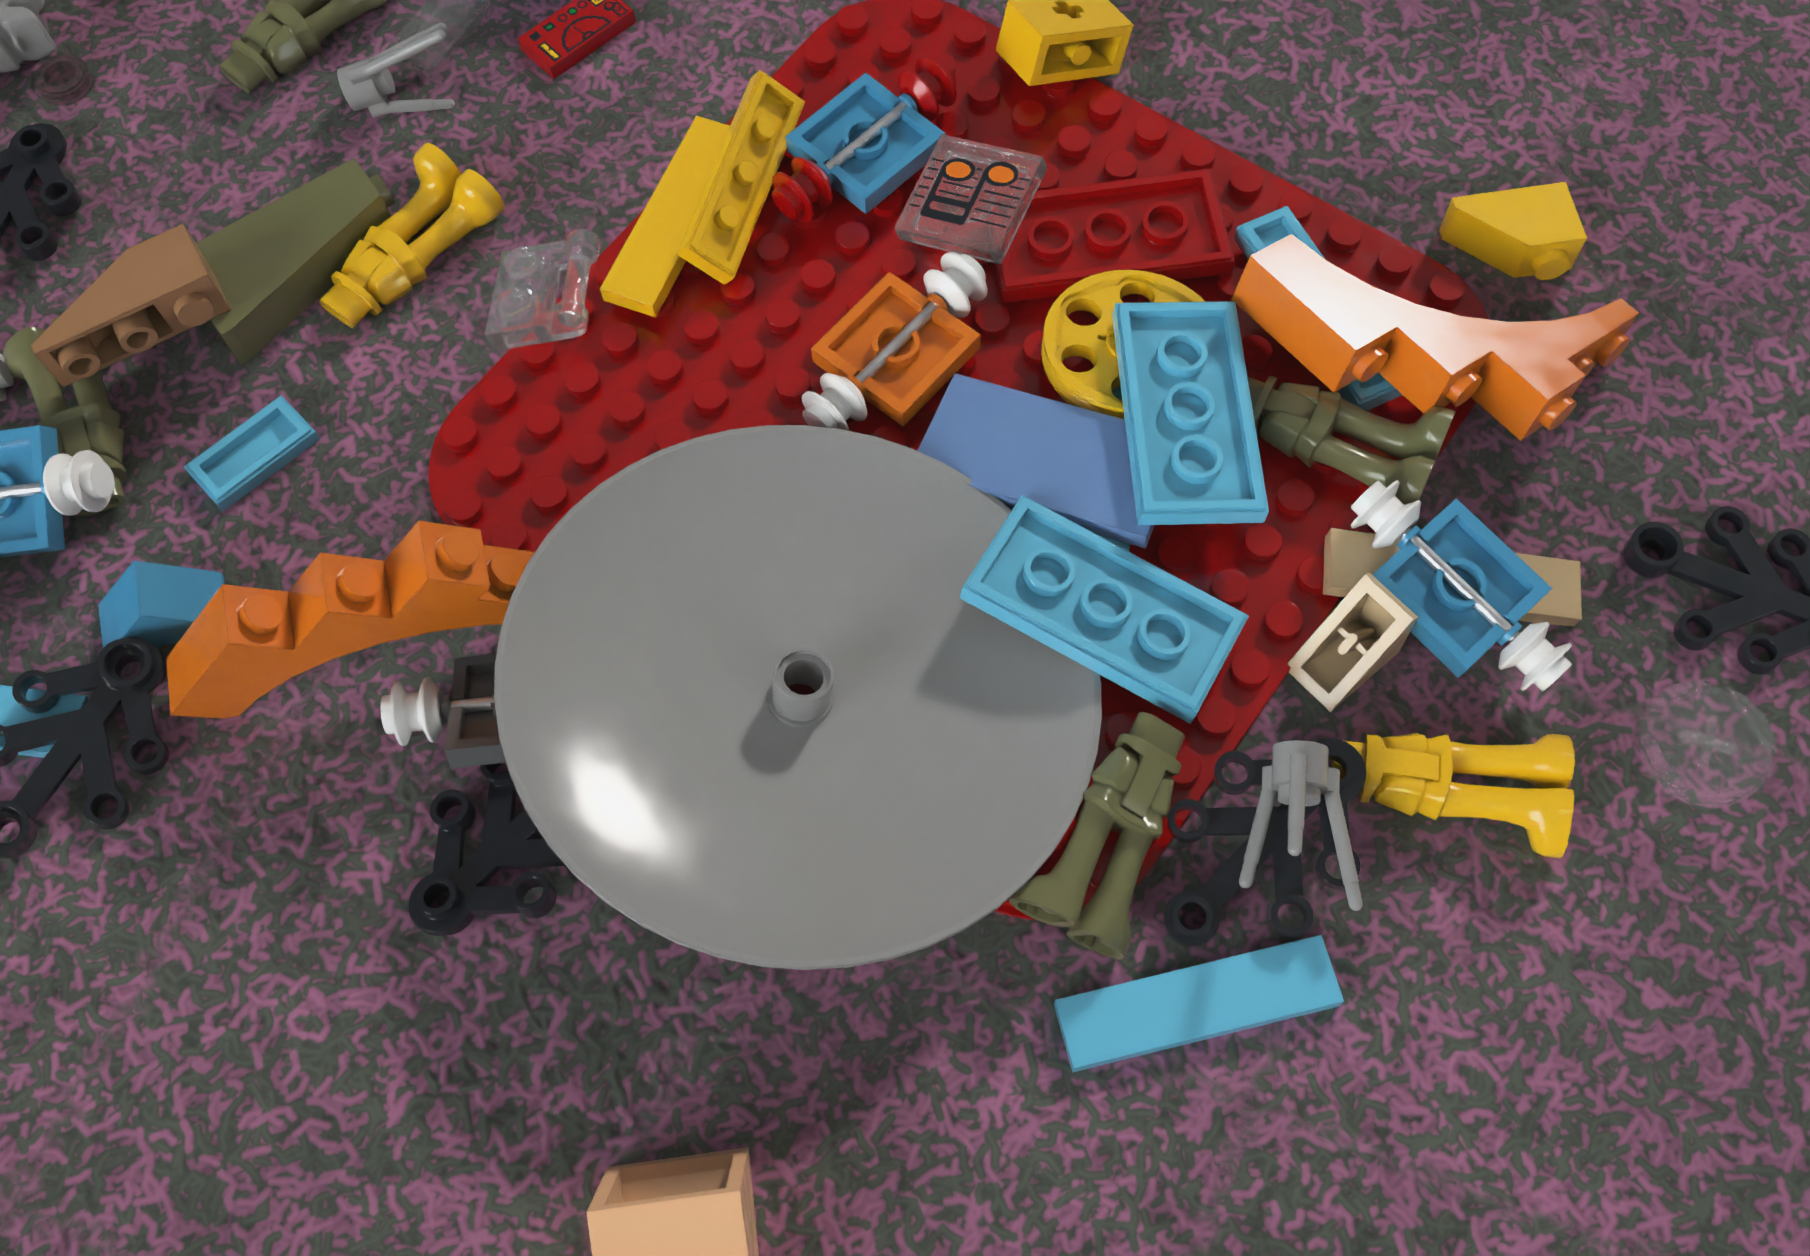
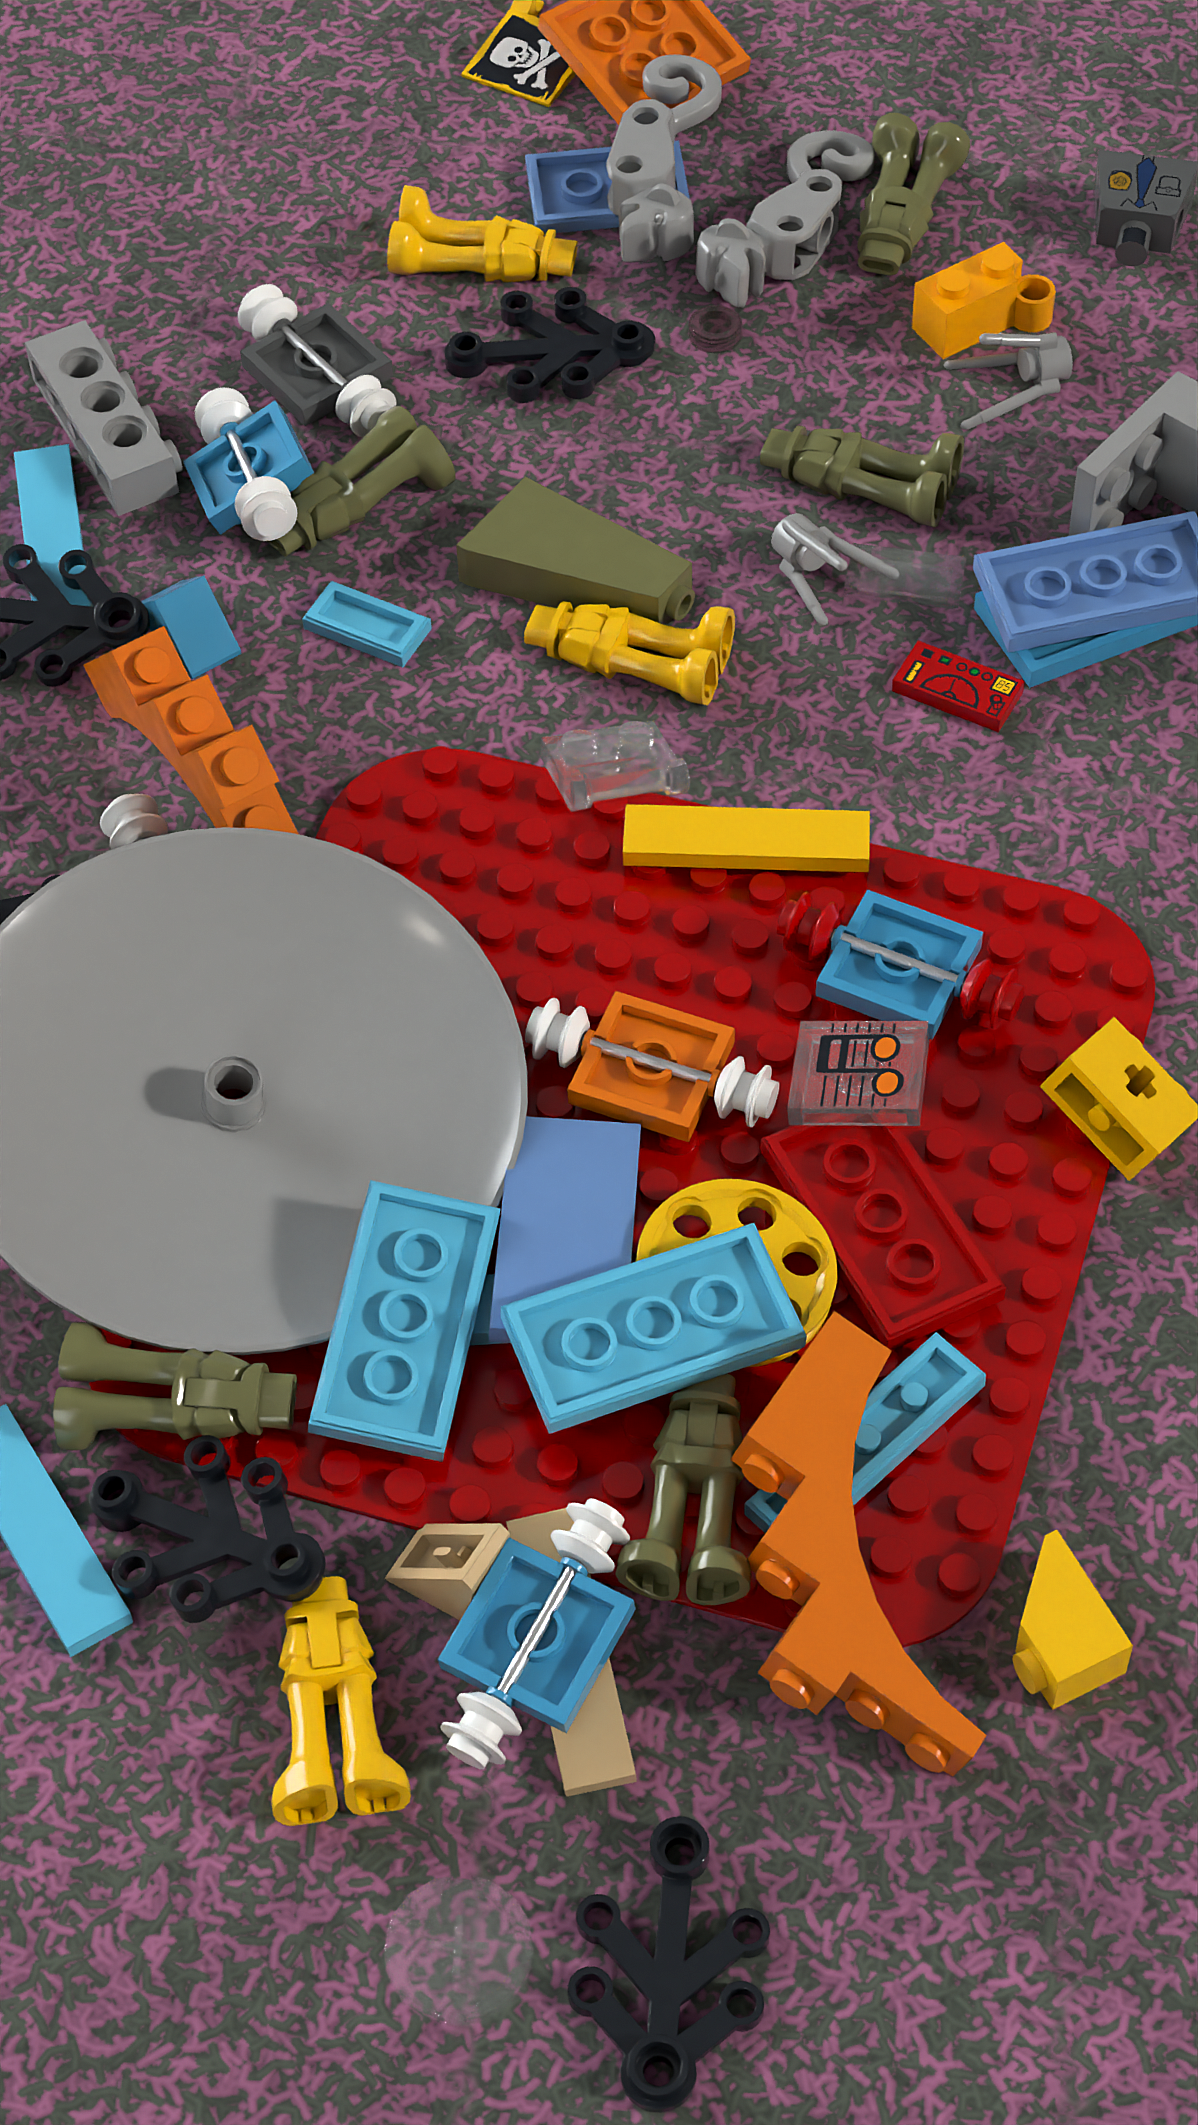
camera: 70 degrees right, 10 degrees down
medium nougat slope [31,224,231,387] -> none
yellow tile [676,70,805,285] -> none
light grey plant [1239,740,1363,911] -> none

